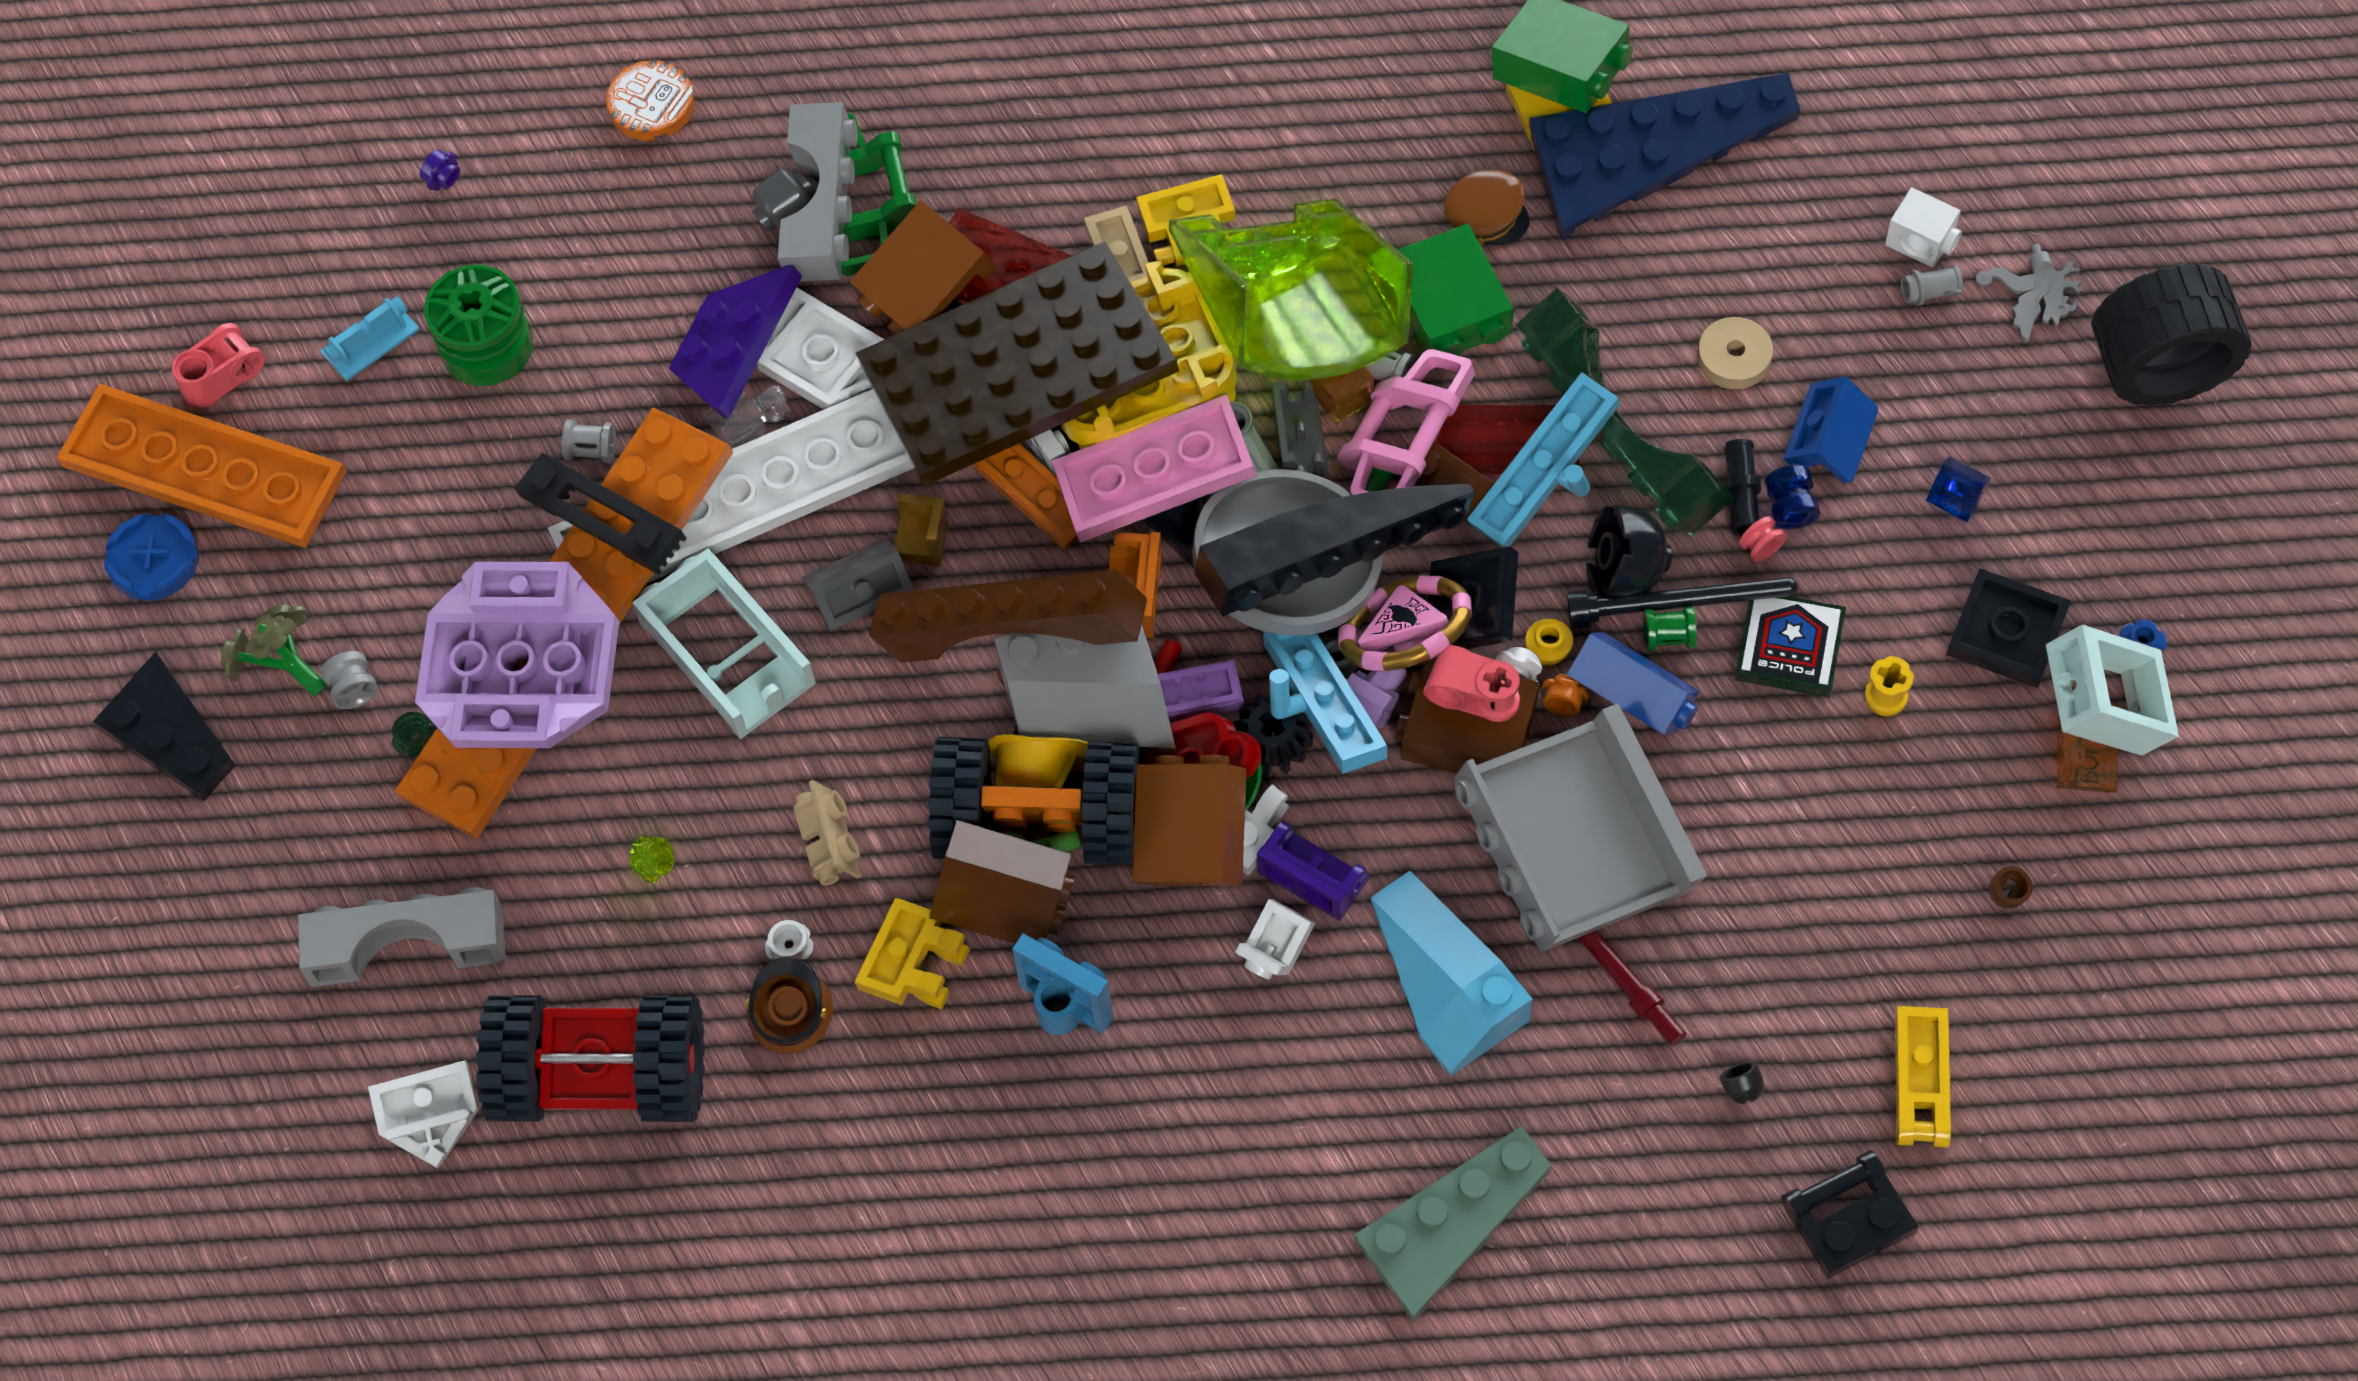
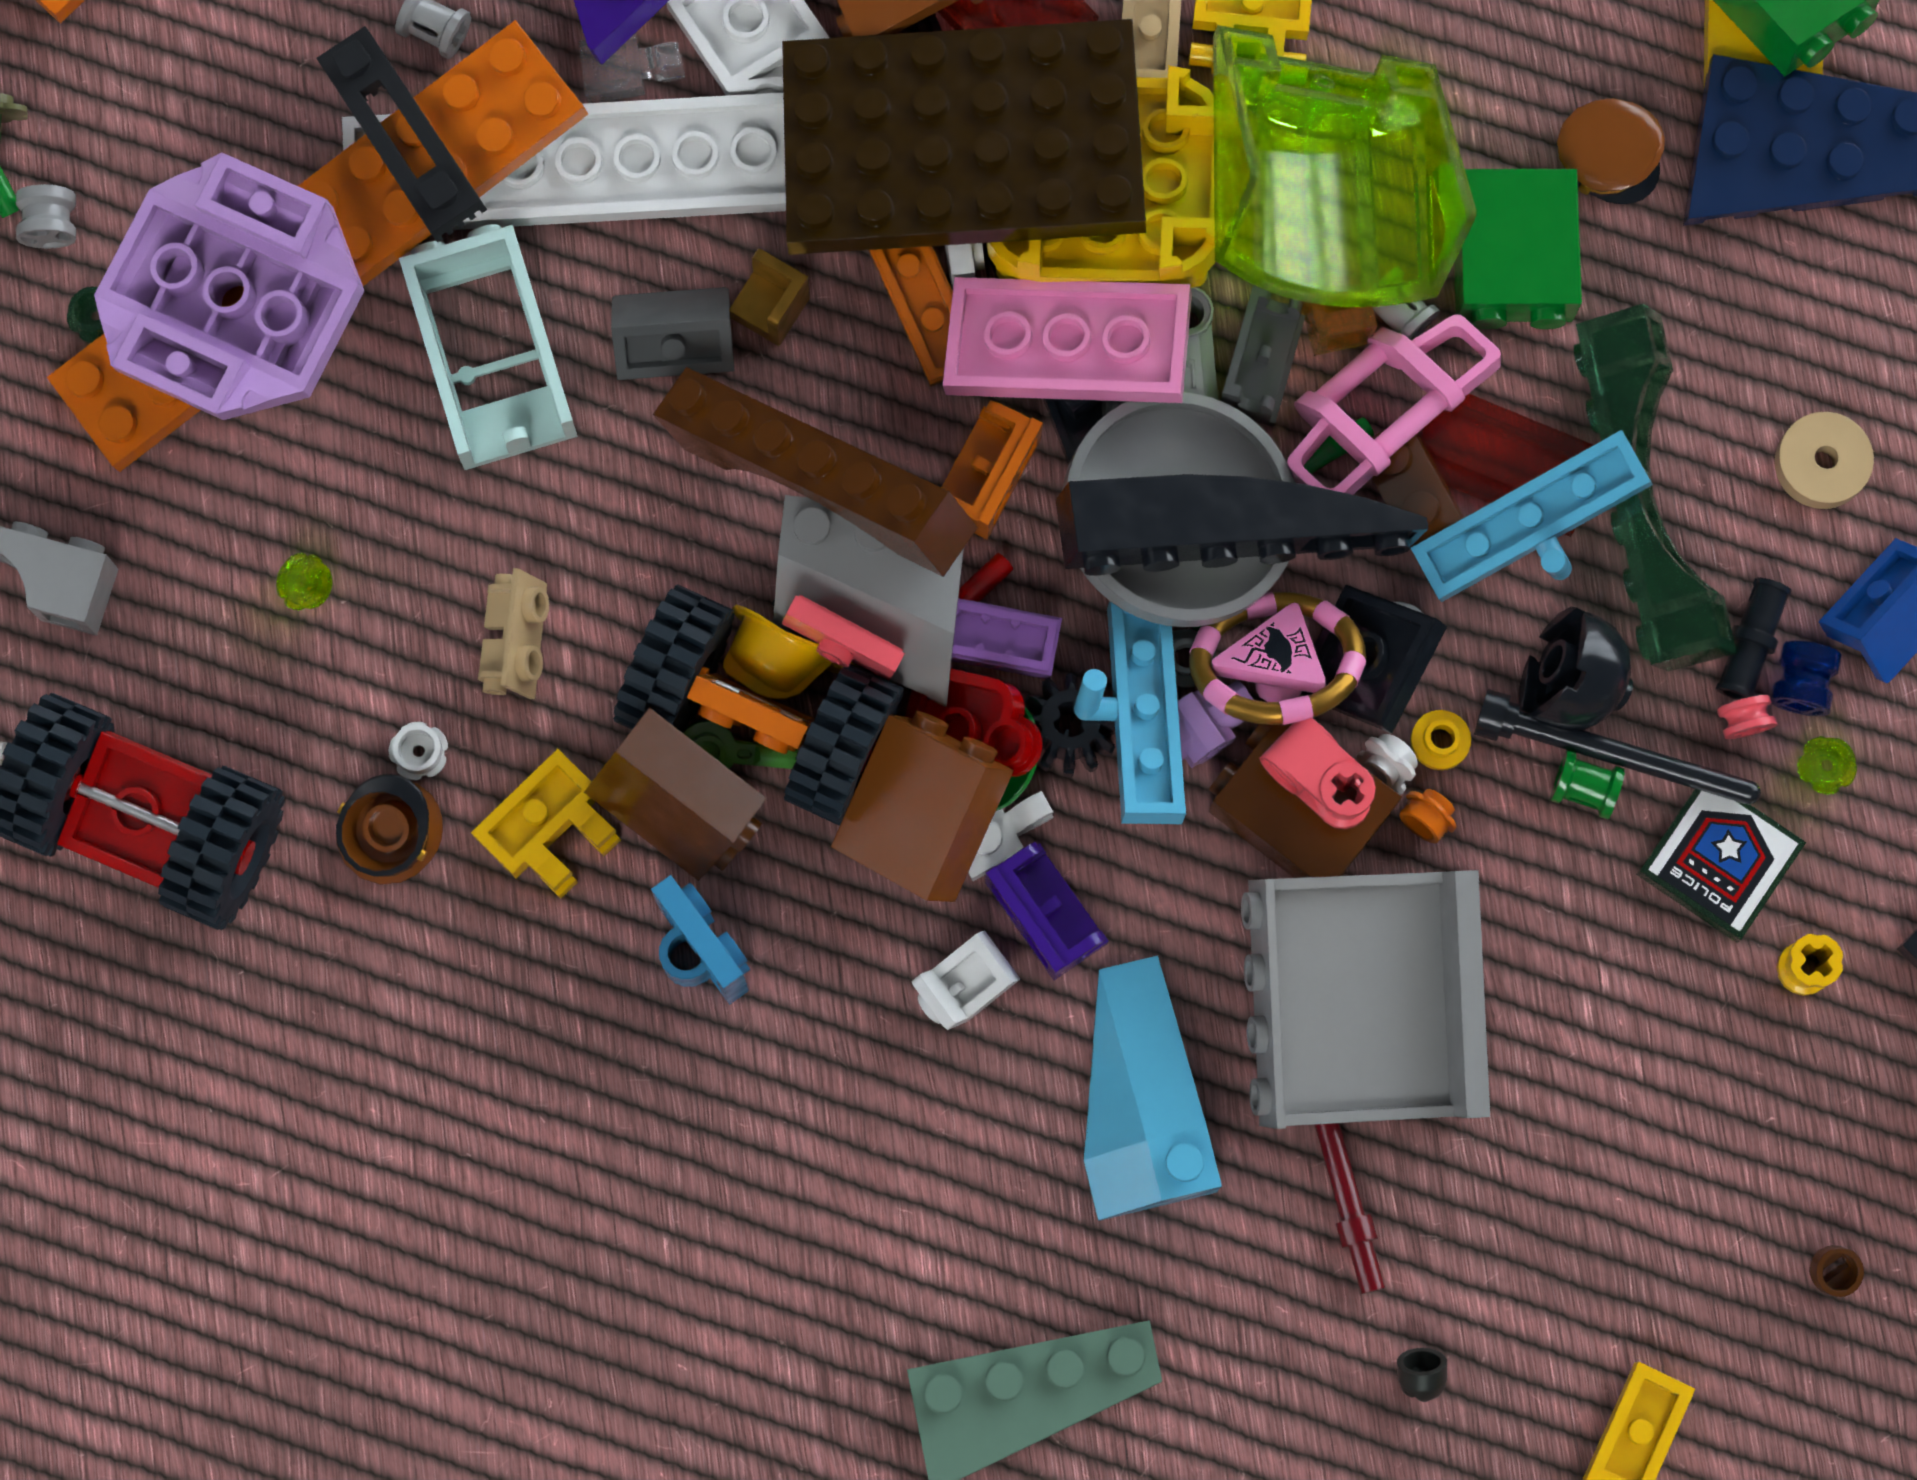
camera: 15 degrees right, 15 degrees up
blue brick [1567,632,1700,735] -> none
none -> coral plate [782,595,905,681]
none -> clear neon green plate [1797,736,1857,795]

